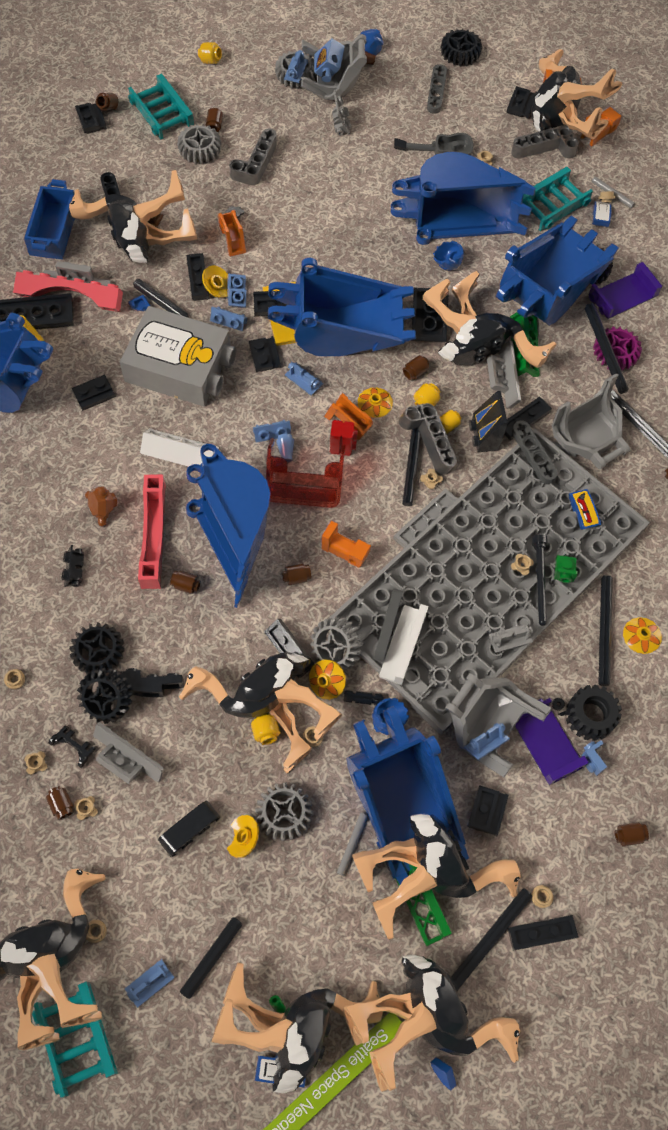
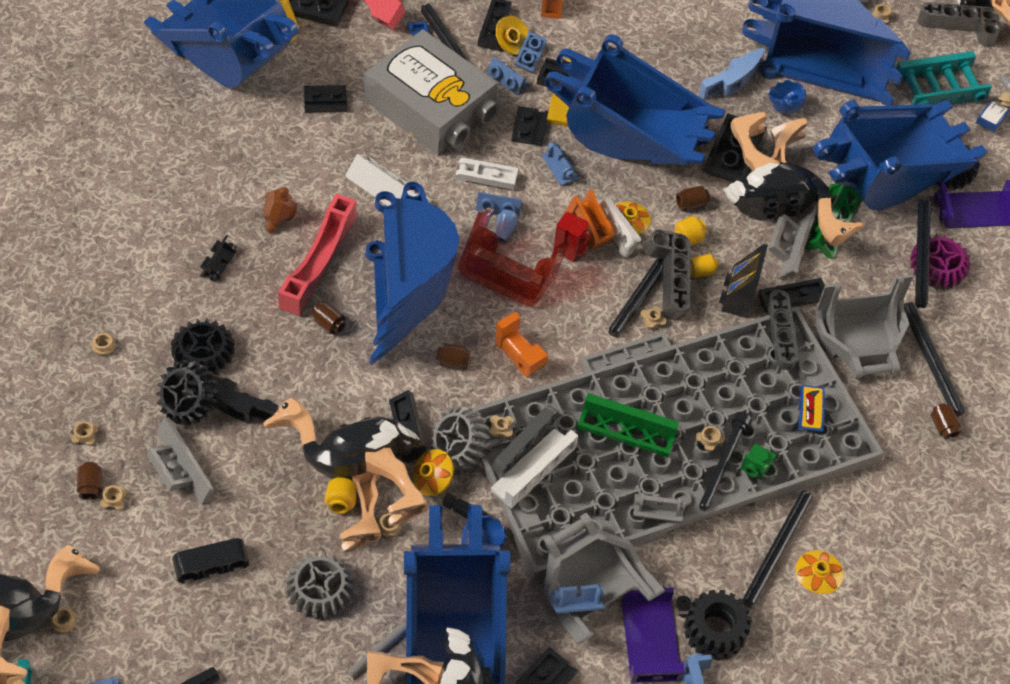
camera: 20 degrees right, 10 degrees down
black piece [48,725,96,768] -> none
yellow dish [227,815,259,858] -> none
none -> white plate [455,158,518,190]
none -> tan plate [489,415,514,439]
none -> green fence [577,393,679,457]
none -> white plate [600,198,641,257]
none -> light blue slope [699,47,765,100]

